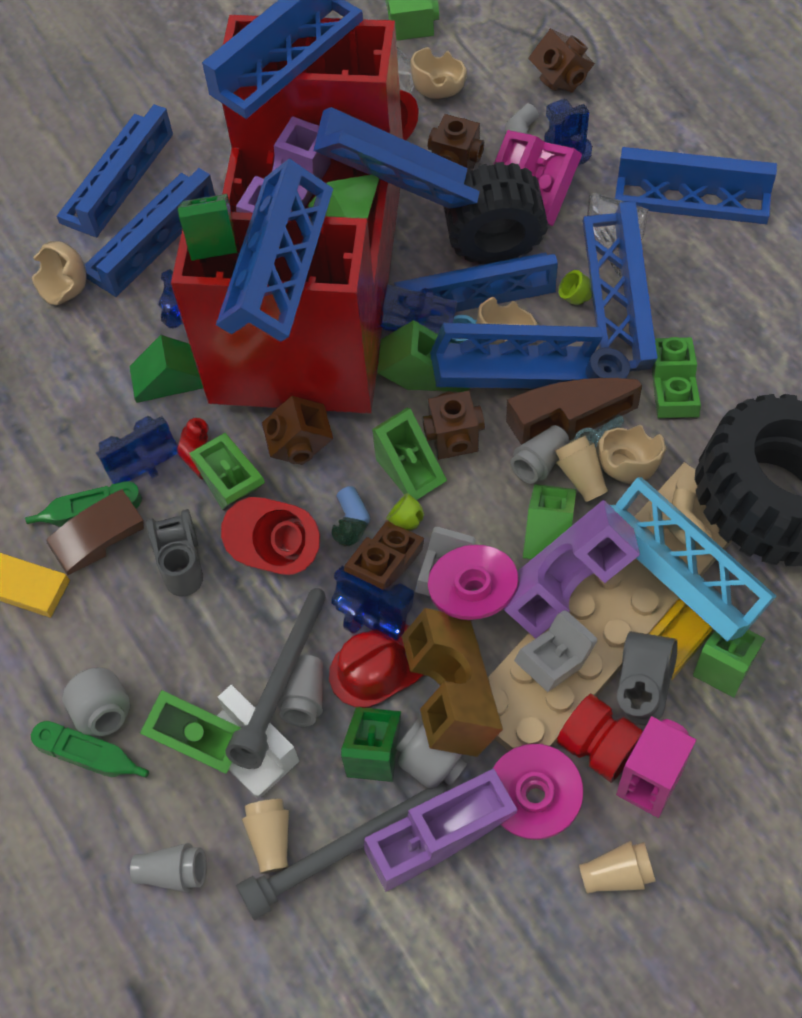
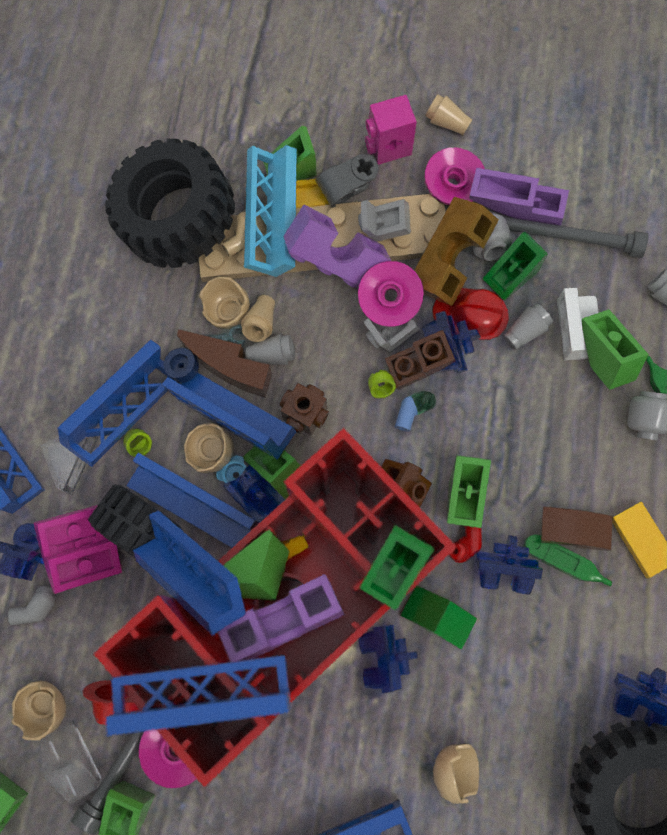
camera: 140 degrees left, 15 degrees up
blue fence [85,168,215,297] -> none
dark grey piece [146,509,203,596] -> none
blue fence [216,158,333,342] -> none
red piece [221,497,320,575] -> none
dark grey piece [225,588,326,769] -> none
tan cone [242,799,289,874] -> none
bright green slope [372,407,447,500] -> none
reddish brown brick [427,114,484,170] -> none
bright green slope [523,484,577,559] -> none
red wheel [556,693,644,783] -> none
bright green slope [652,337,701,418] -> none

